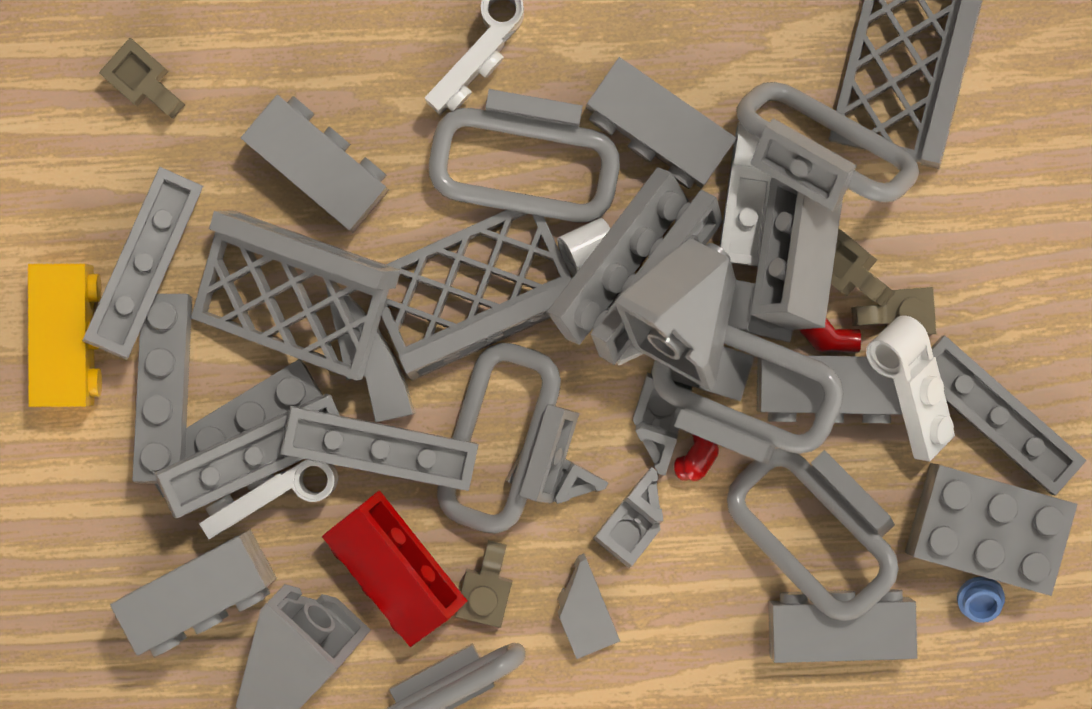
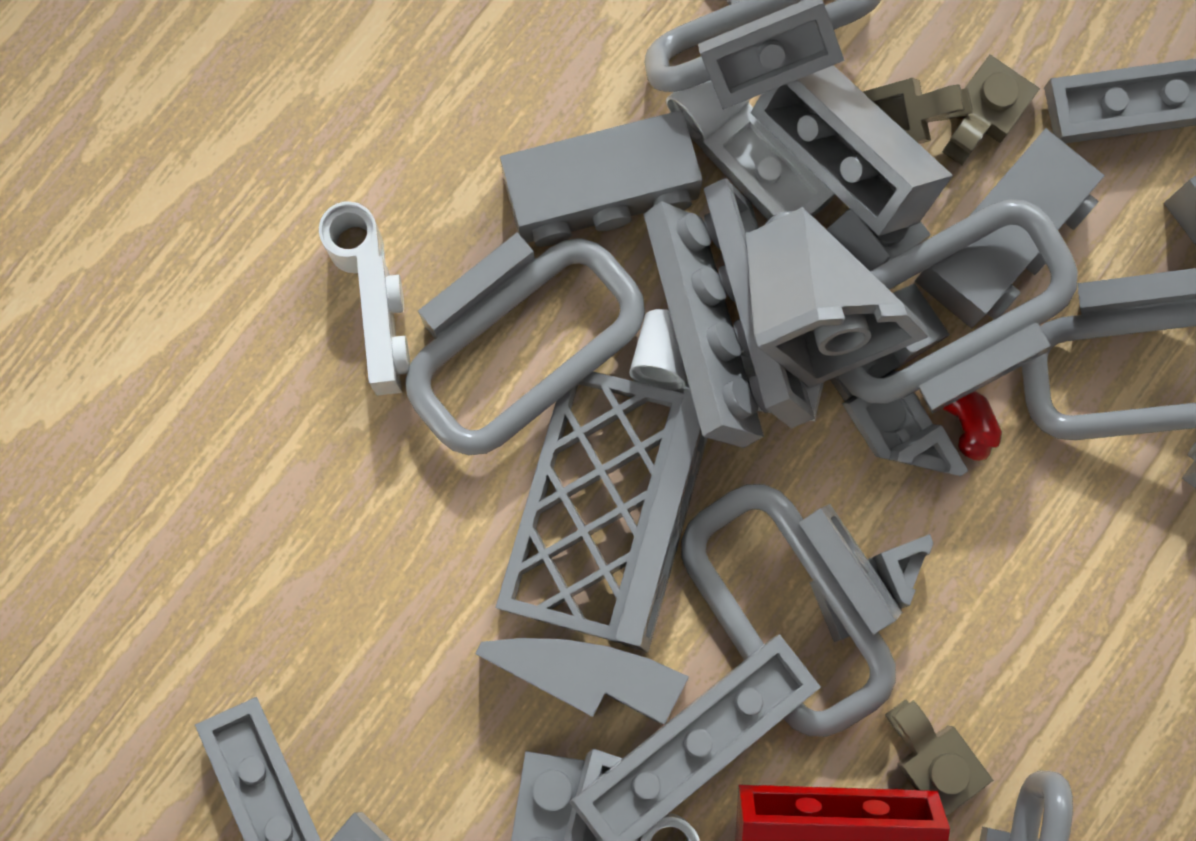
camera: 50 degrees left, 10 degrees down
dark tan plate [99,38,185,119] -> none
light grey fence [191,211,401,381] -> none
light grey brick [240,95,389,233] -> none
light grey slope [558,554,620,659] -> none
light grey slope [592,467,663,568] -> none
red arm [799,318,861,353] -> none
white plate [866,316,955,462] -> none

